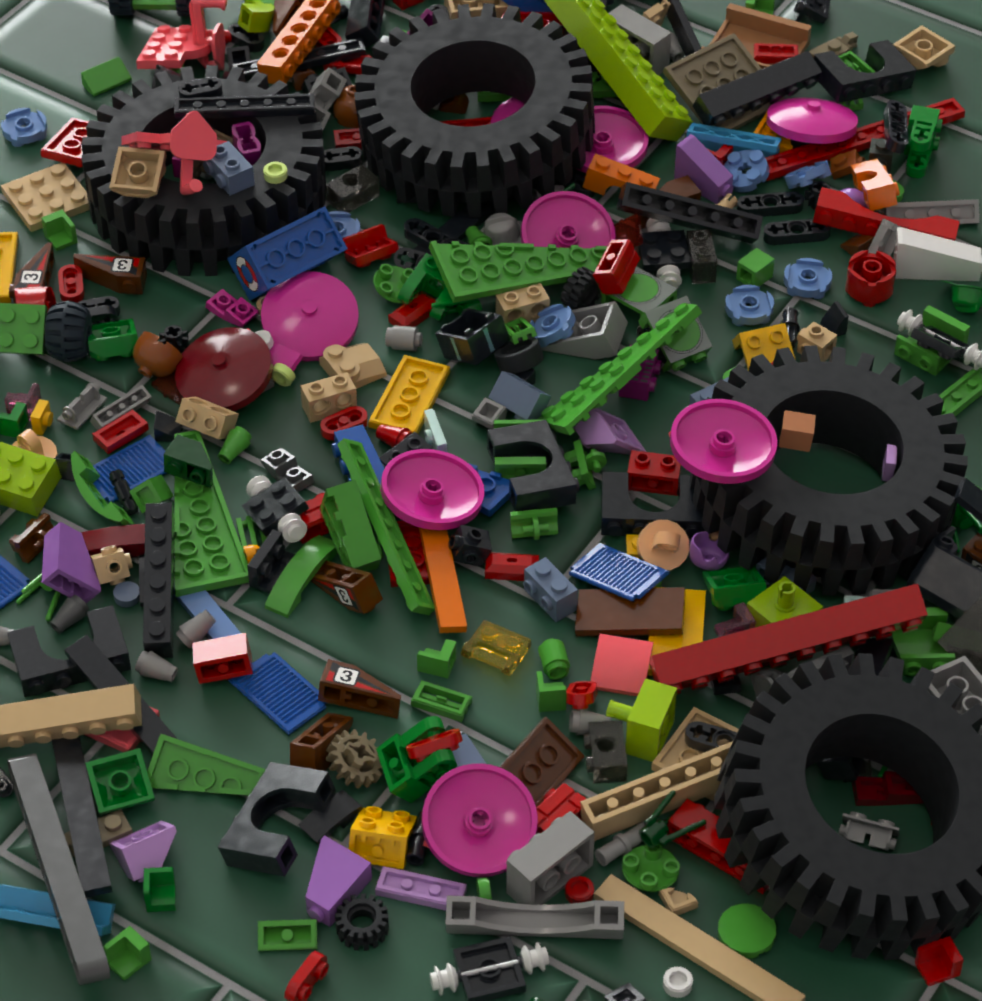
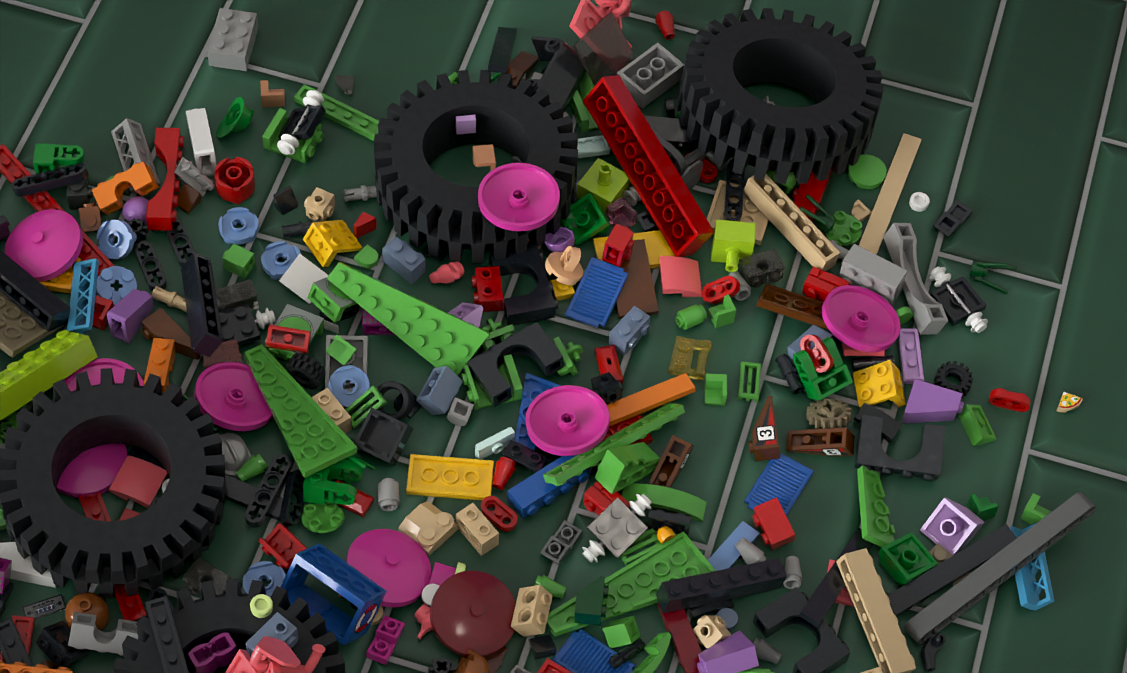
camera: 110 degrees left, 10 degrees up
none -> white sticker [279,254,329,304]
none -> bright green panel [326,334,357,366]
none -> red brick [602,224,635,267]

